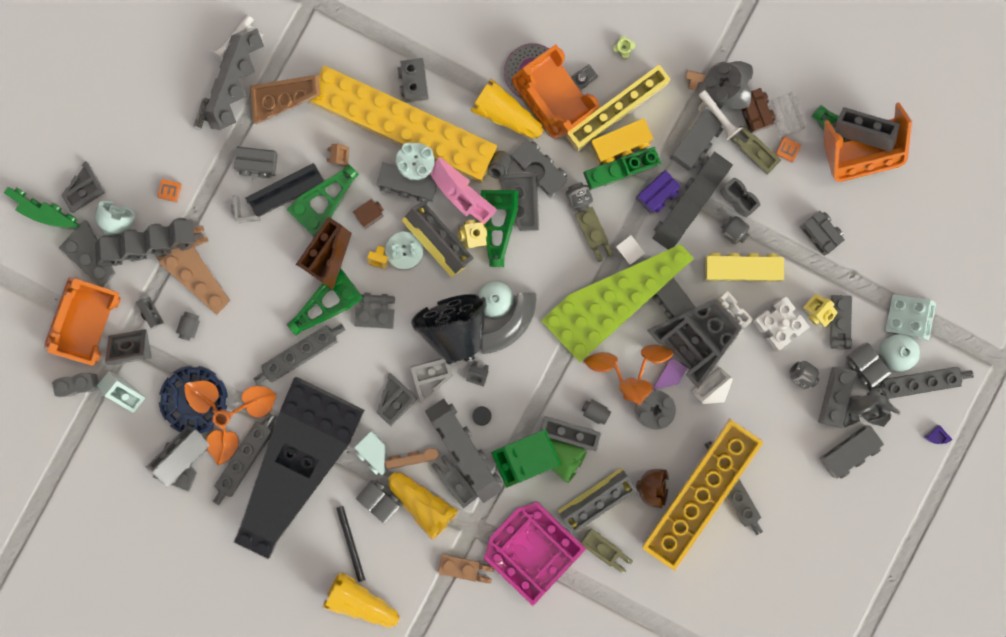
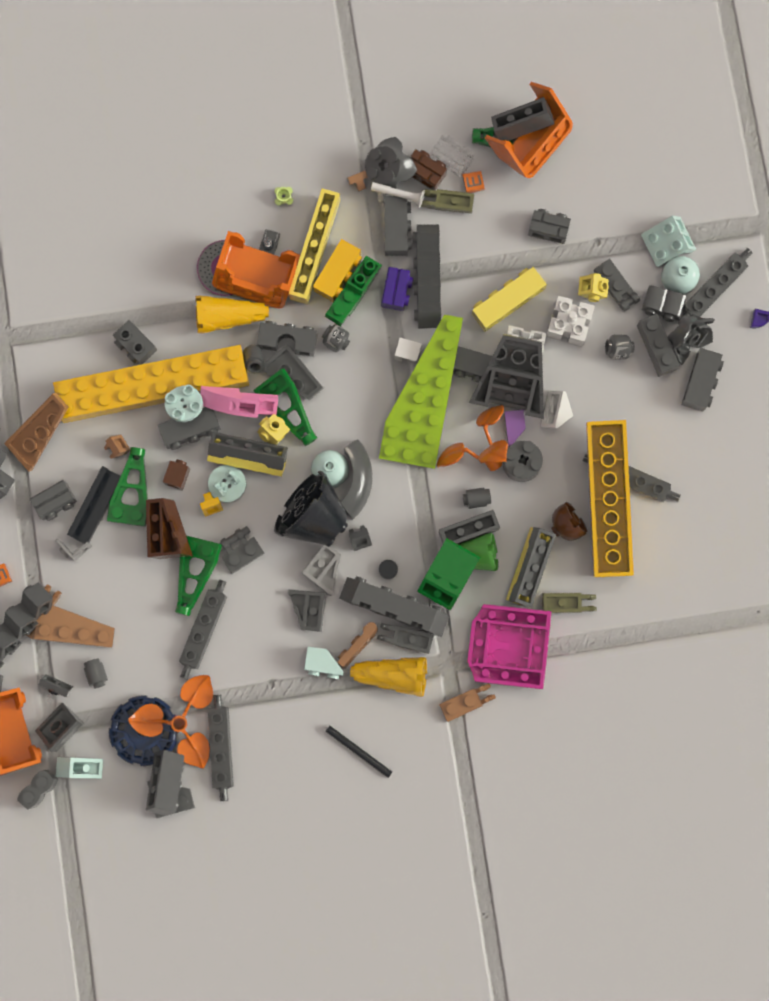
camera: 30 degrees left, 5 degrees down
black wing [234,377,365,560] -> none
yellow cone [322,572,400,628] -> none
dark grey brick [356,480,401,524] -> none
olive hinge [575,207,613,262] -> none
dark grey brick [720,178,760,217] -> none
dark grey head [721,216,750,244] -> none

